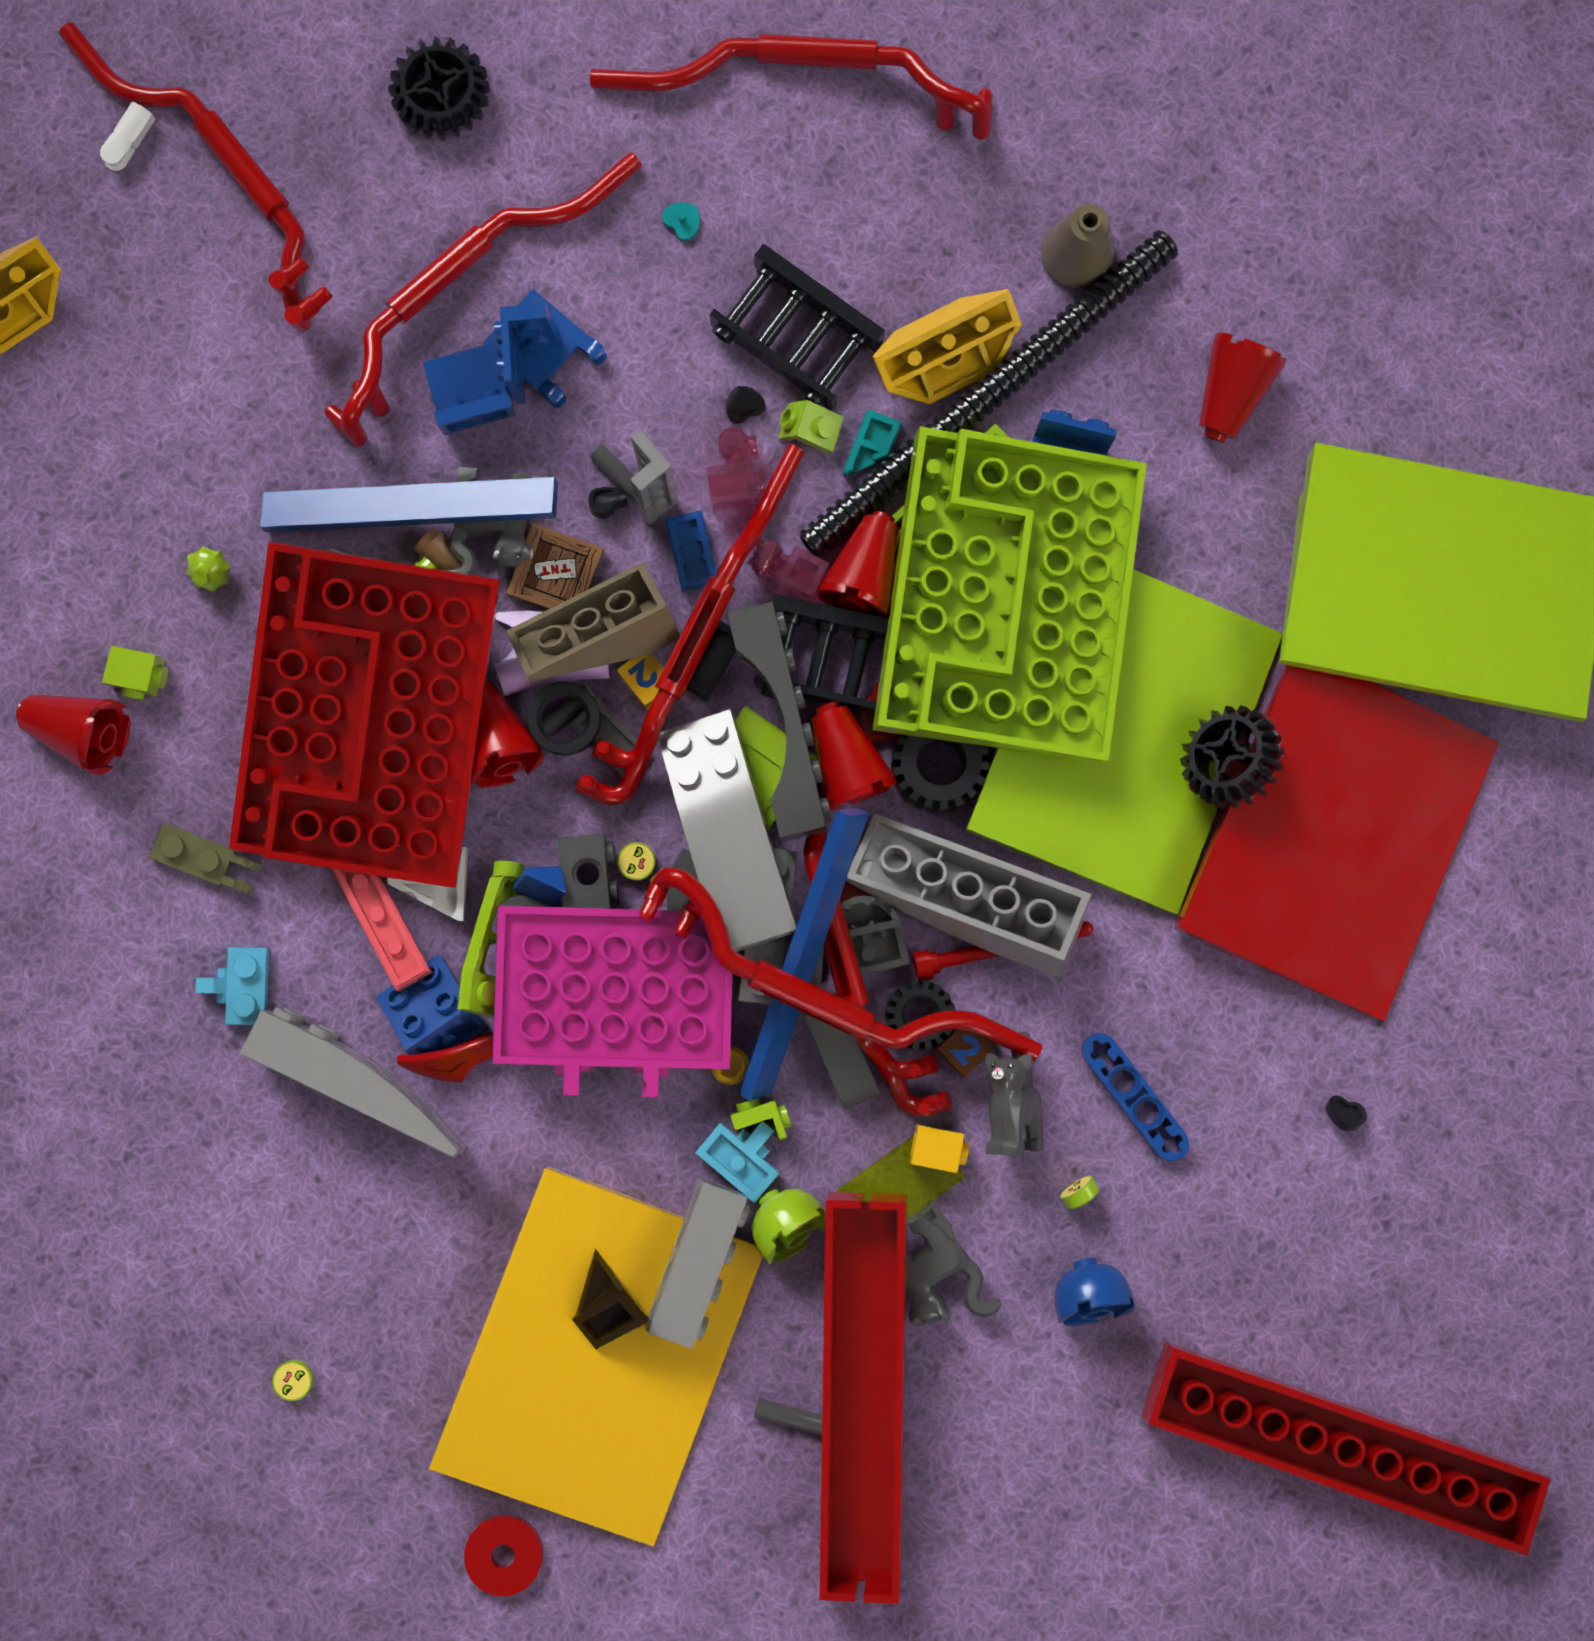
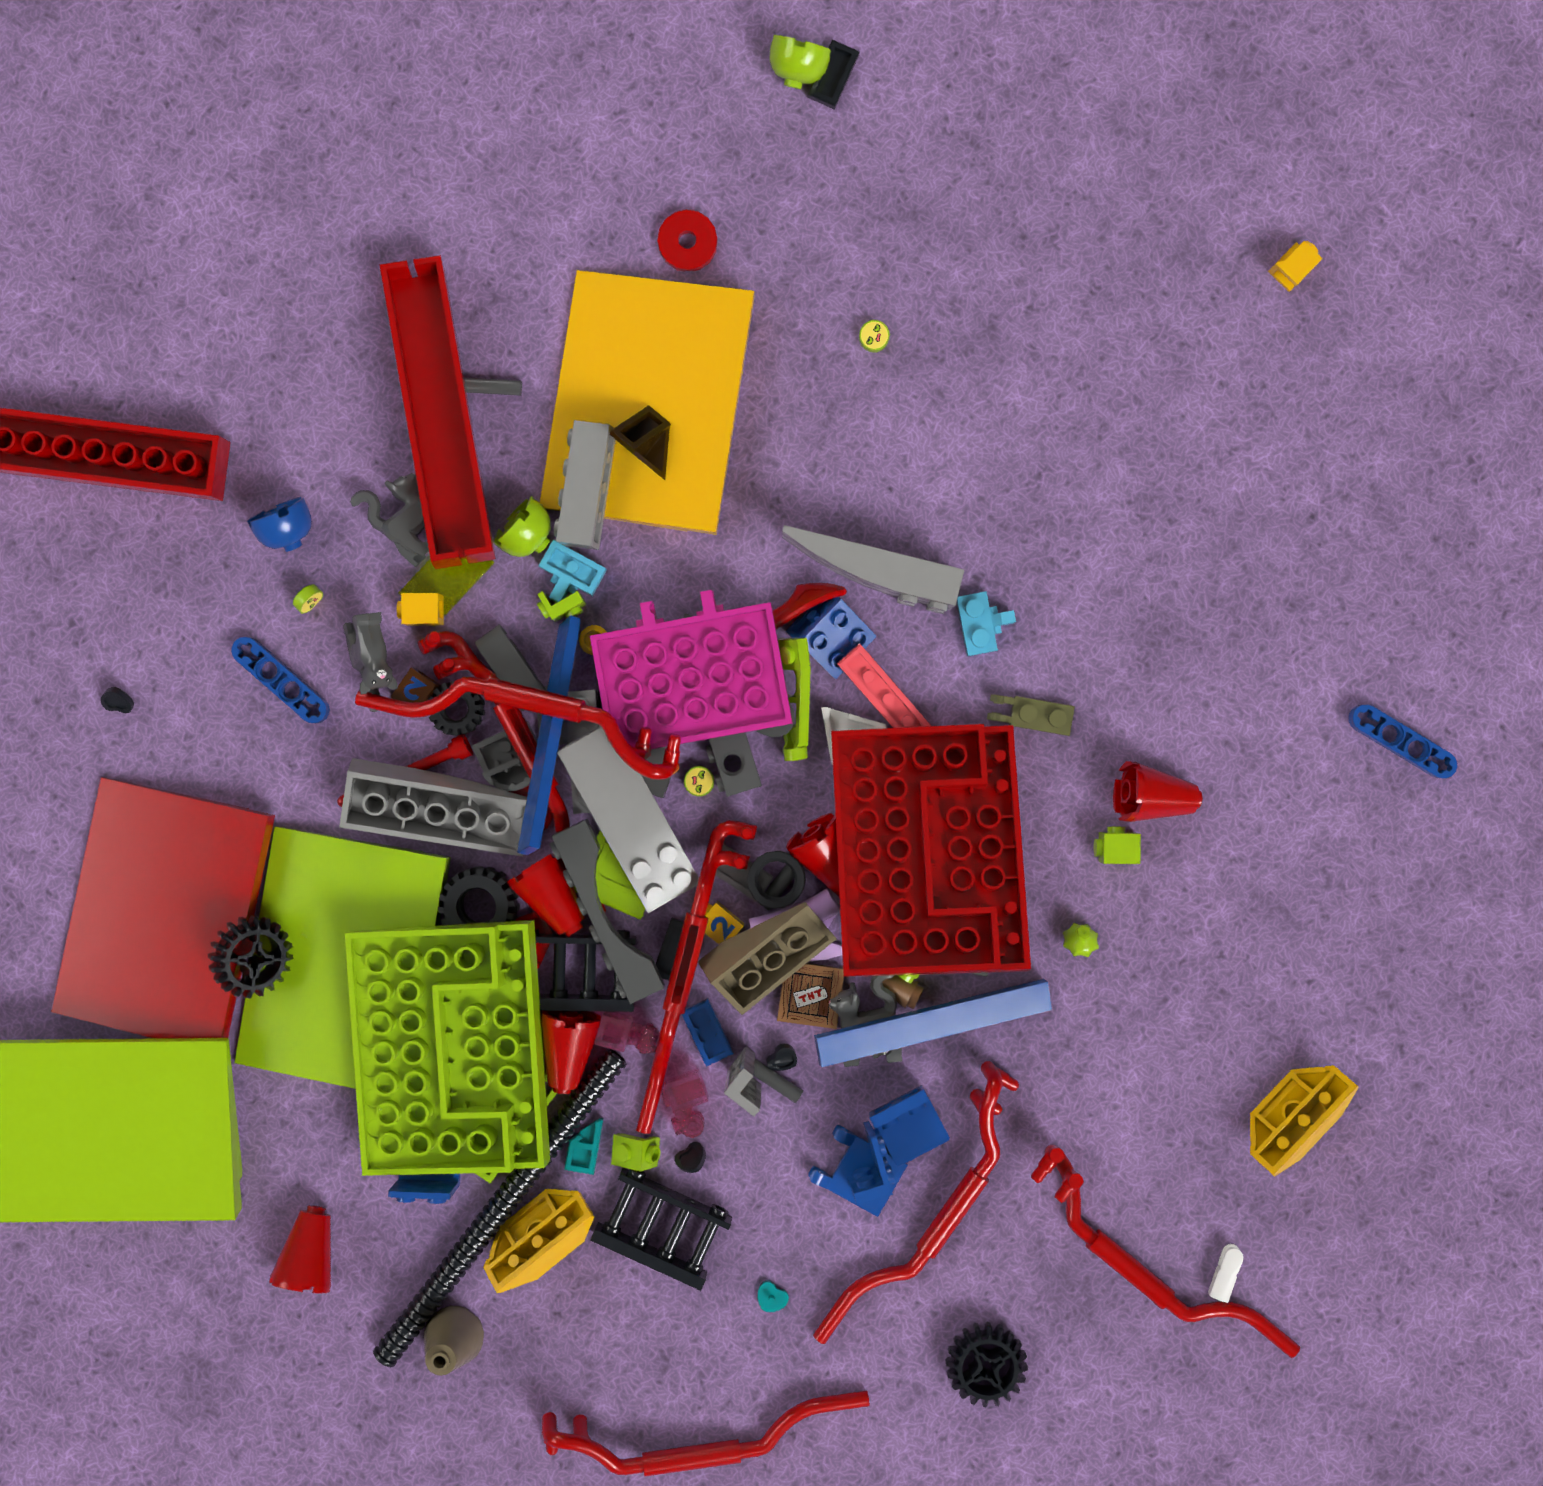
camera: 170 degrees right, 5 degrees up
blue slope [513,866,566,907] -> none

